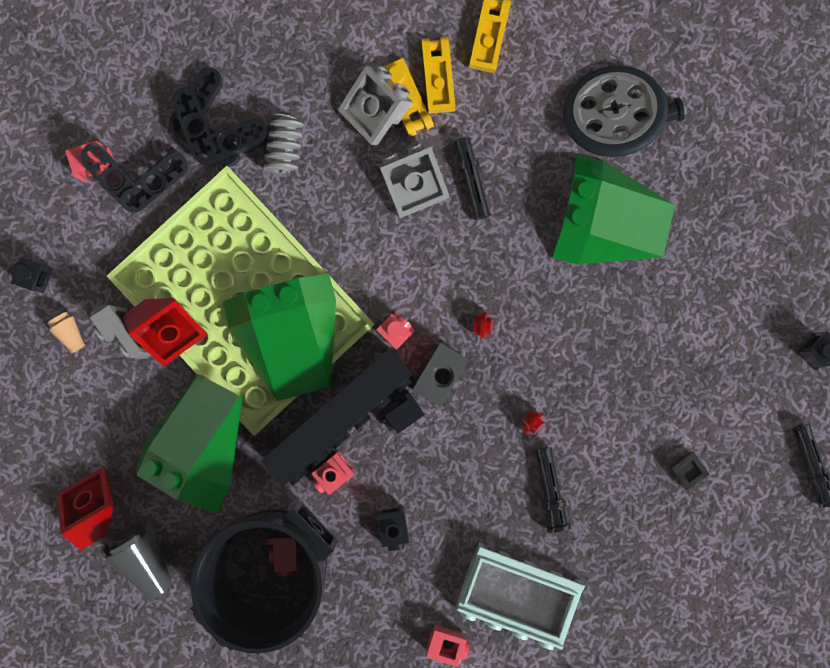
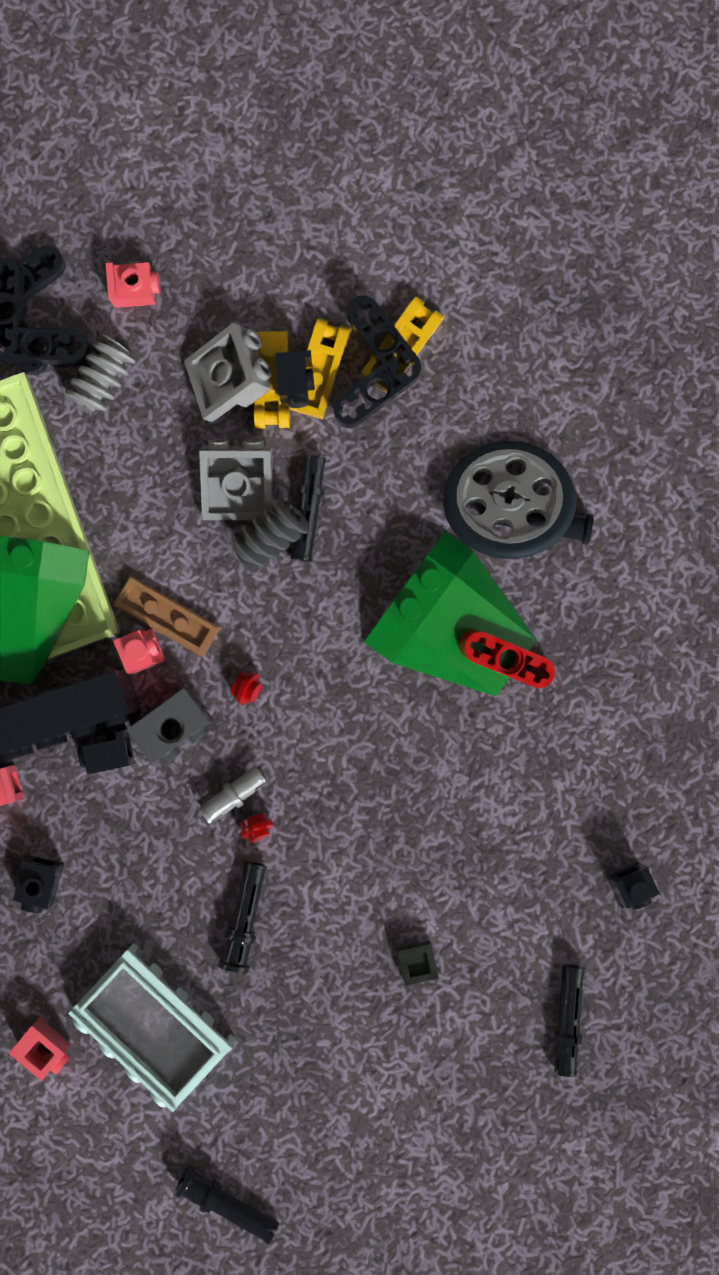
camera: 15 degrees right, 0 degrees up
none -> coral brick [105,262,161,308]
none -> medium nougat tile [112,575,221,657]
none -> light grey pin [198,765,268,826]
none -> dark grey piece [232,499,310,573]
none -> black brick [275,350,315,408]
none -> black beam [334,295,421,428]
none -> red beam [459,629,555,688]

